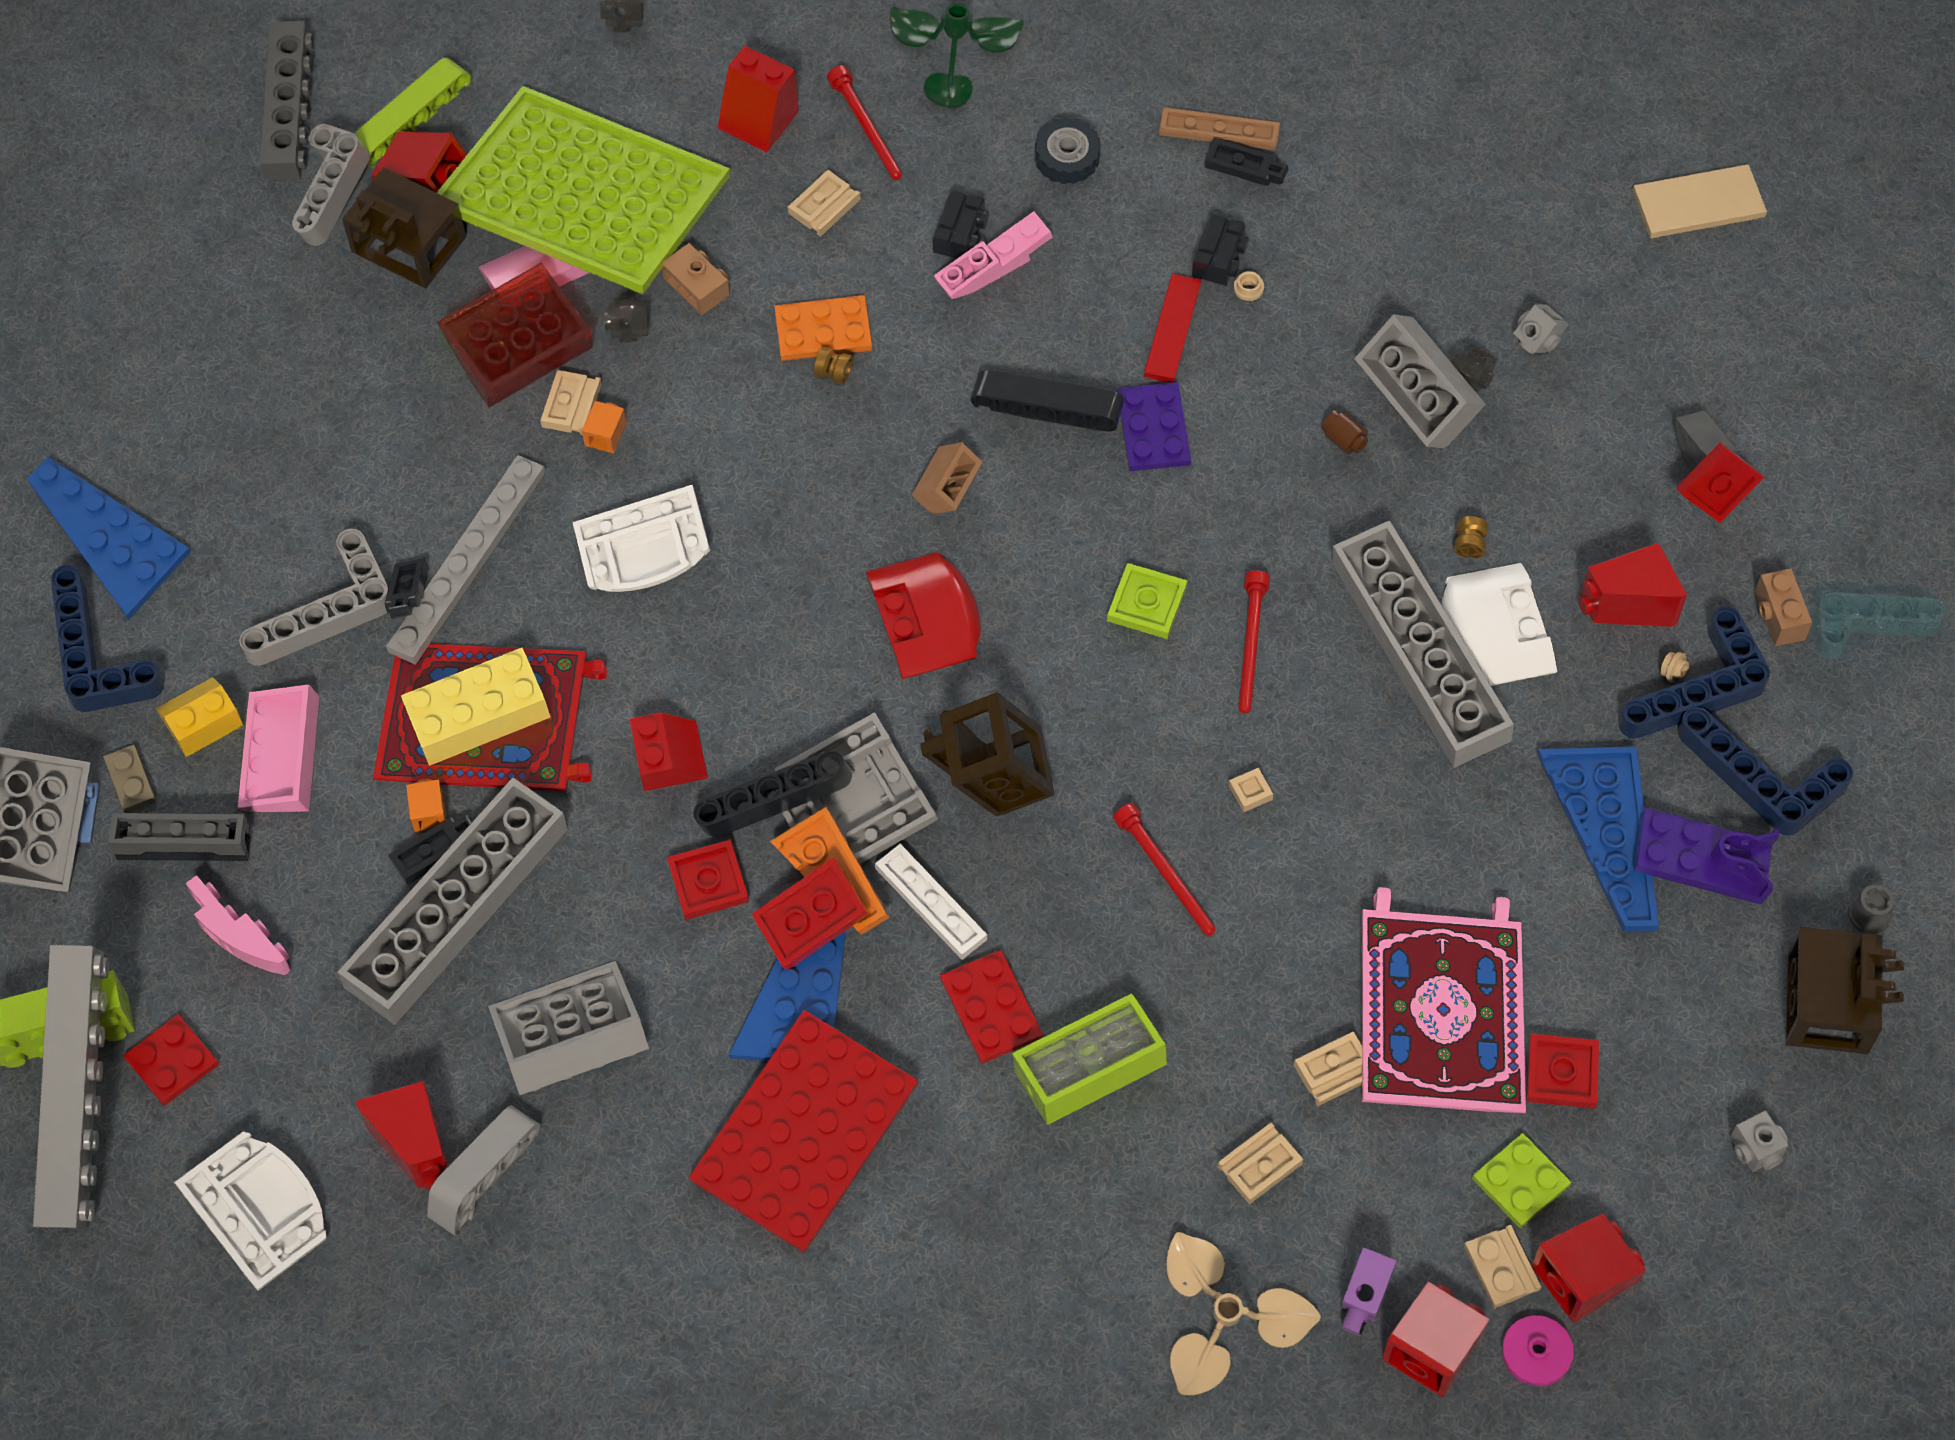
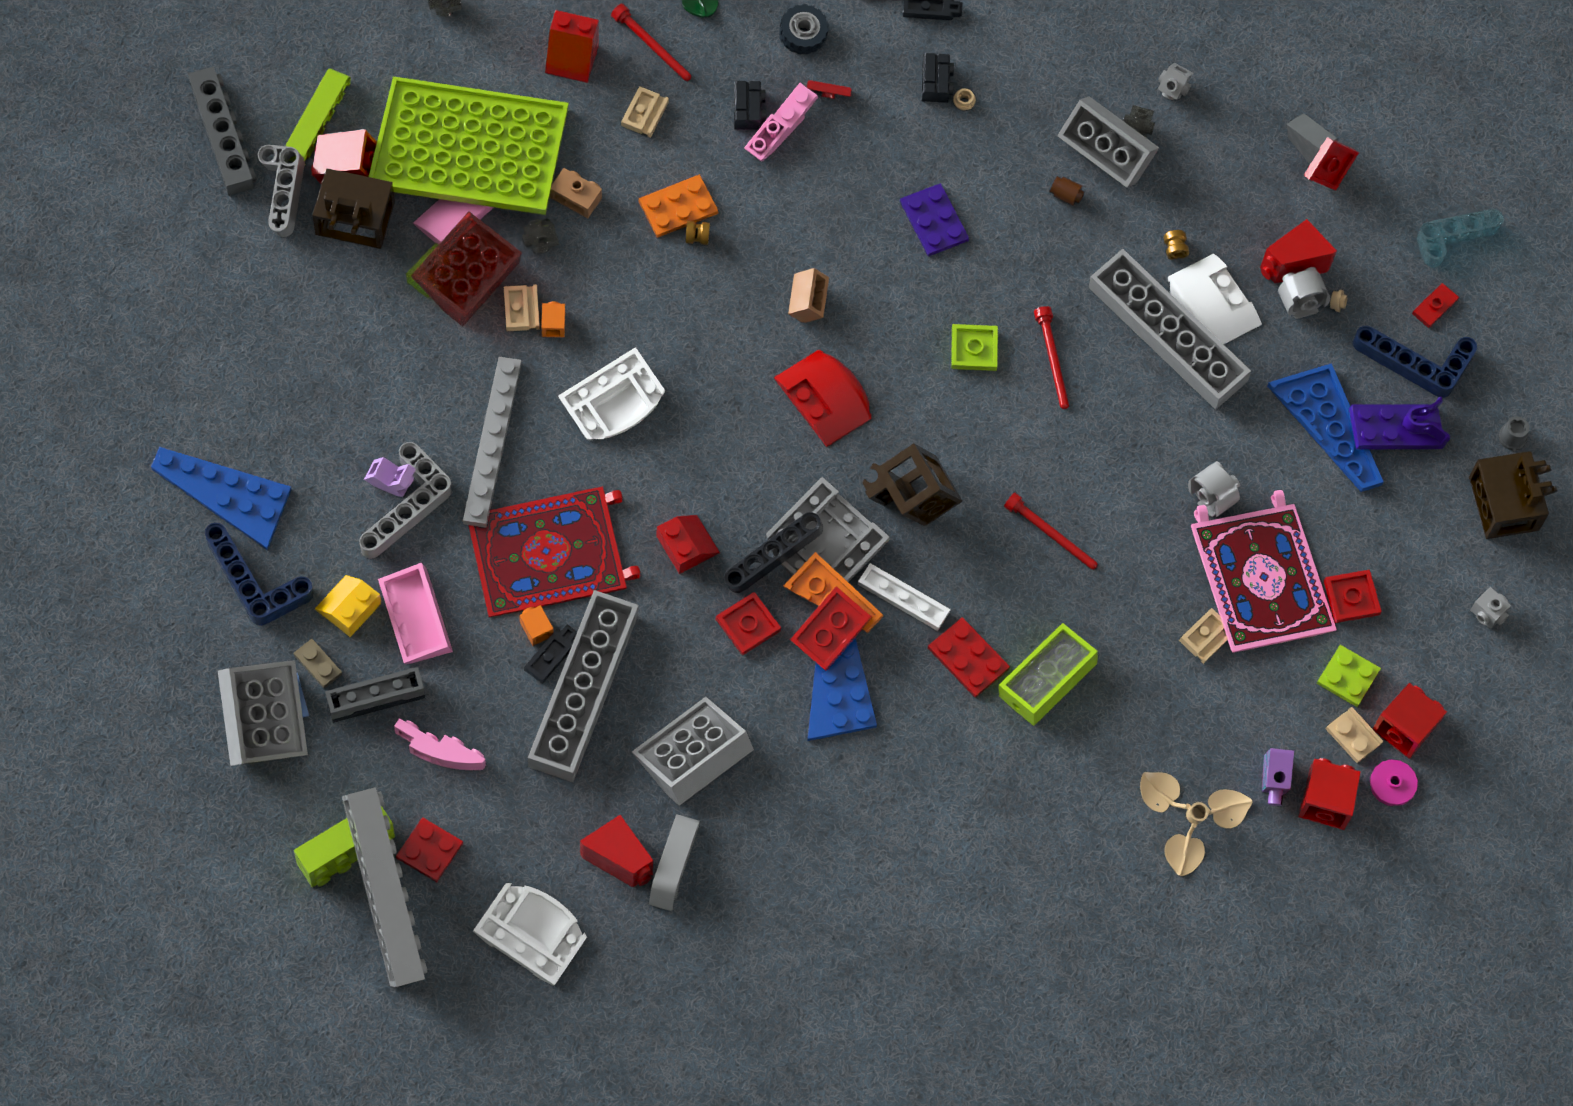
camera: 25 degrees left, 5 degrees up
black hinge [385,558,429,619] -> none
light yellow brick [401,648,550,766] -> none
red plate [689,1010,918,1253] -> none
black beam [970,370,1124,432] -> none
red tile [1144,274,1202,383] -> none
tan plate [1217,1123,1303,1204] -> none
tan plate [1229,768,1273,813] -> none
dark blue beam [1619,606,1770,739] -> none
medium nougat brick [1755,569,1812,646] -> none
none -> lavender brick [364,457,416,497]
none -> red plate [807,80,852,99]
none -> light grey brick [1188,461,1240,517]
none -> light grey brick [1278,267,1330,319]
none -> red plate [1412,283,1459,328]

